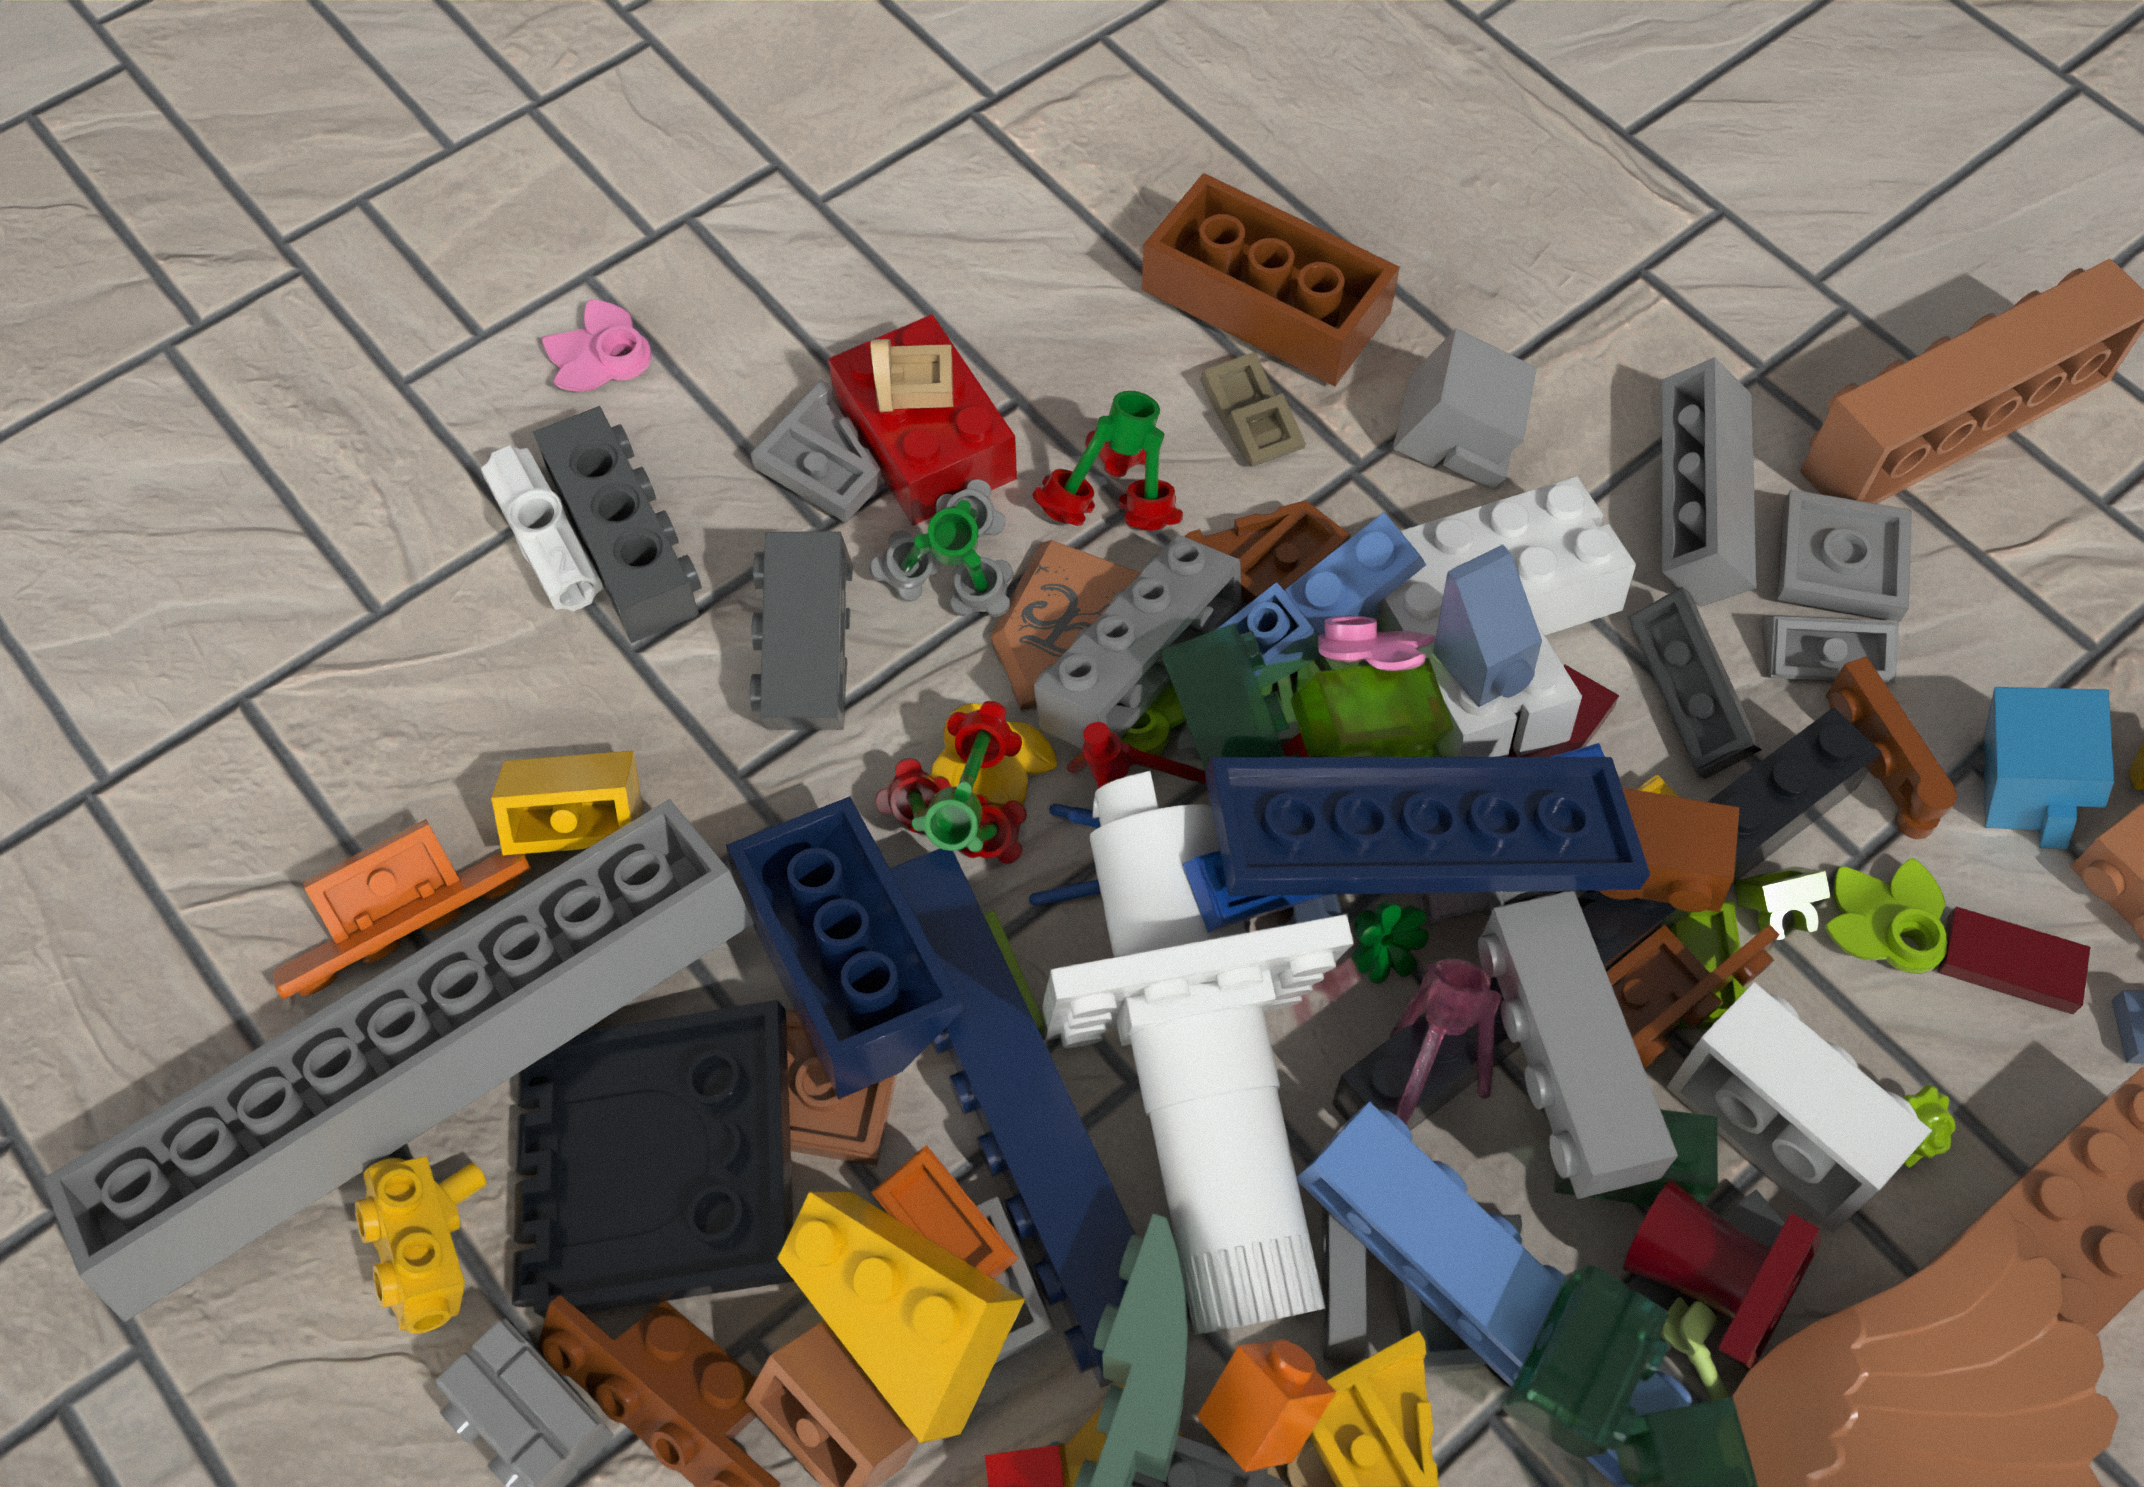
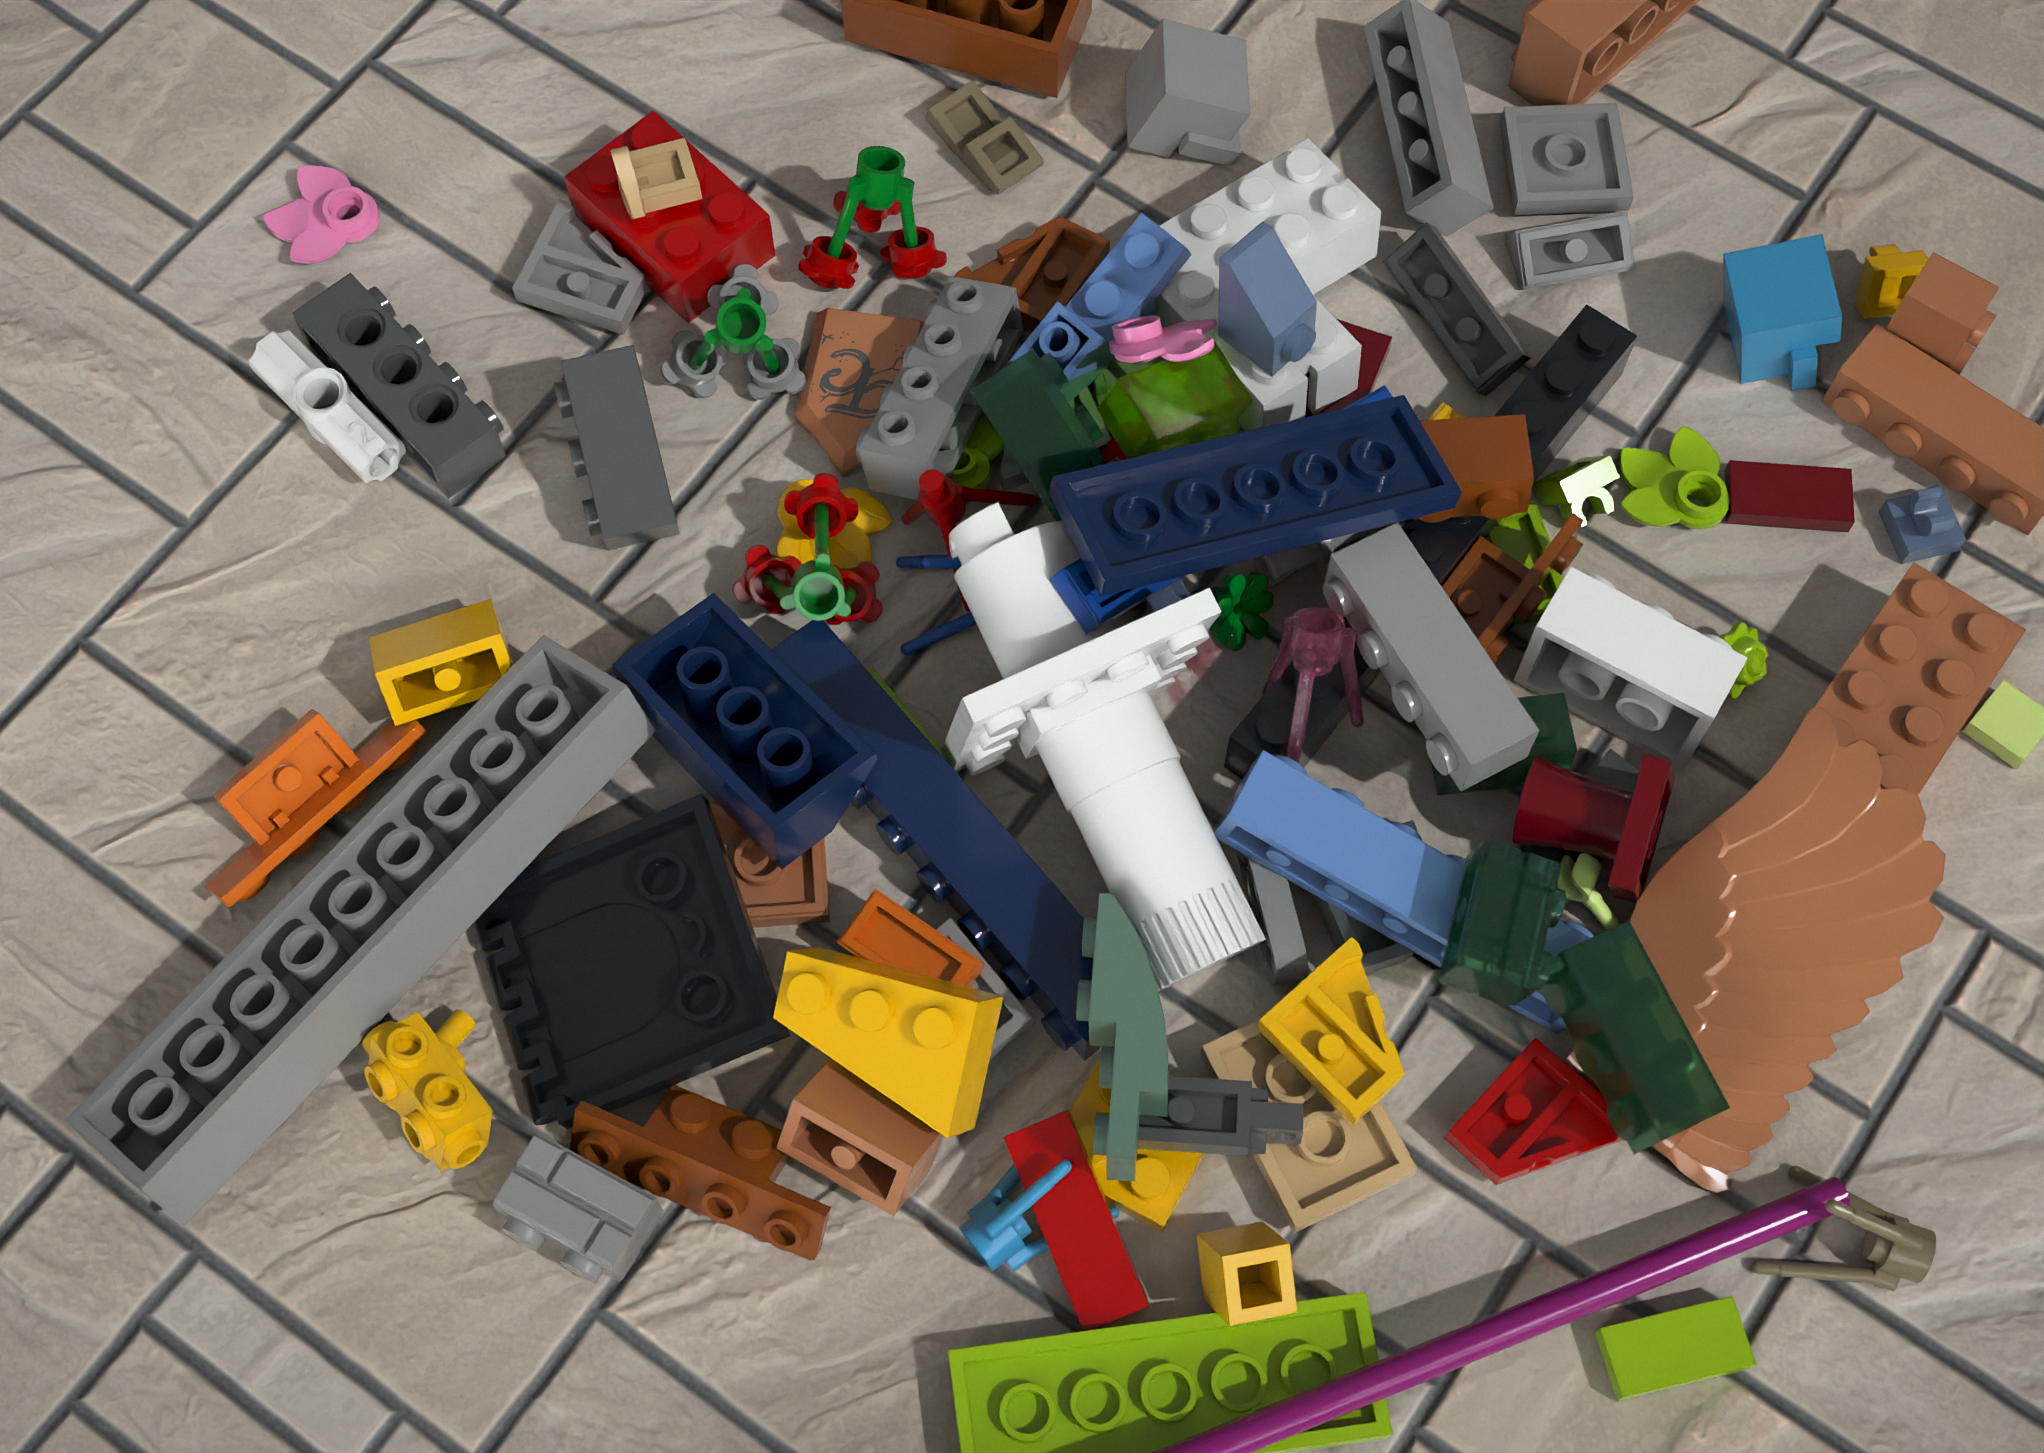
camera: 15 degrees left, 5 degrees up
orange brick [1196,1339,1336,1472] -> none
dark orange plate [1825,656,1957,839] -> none

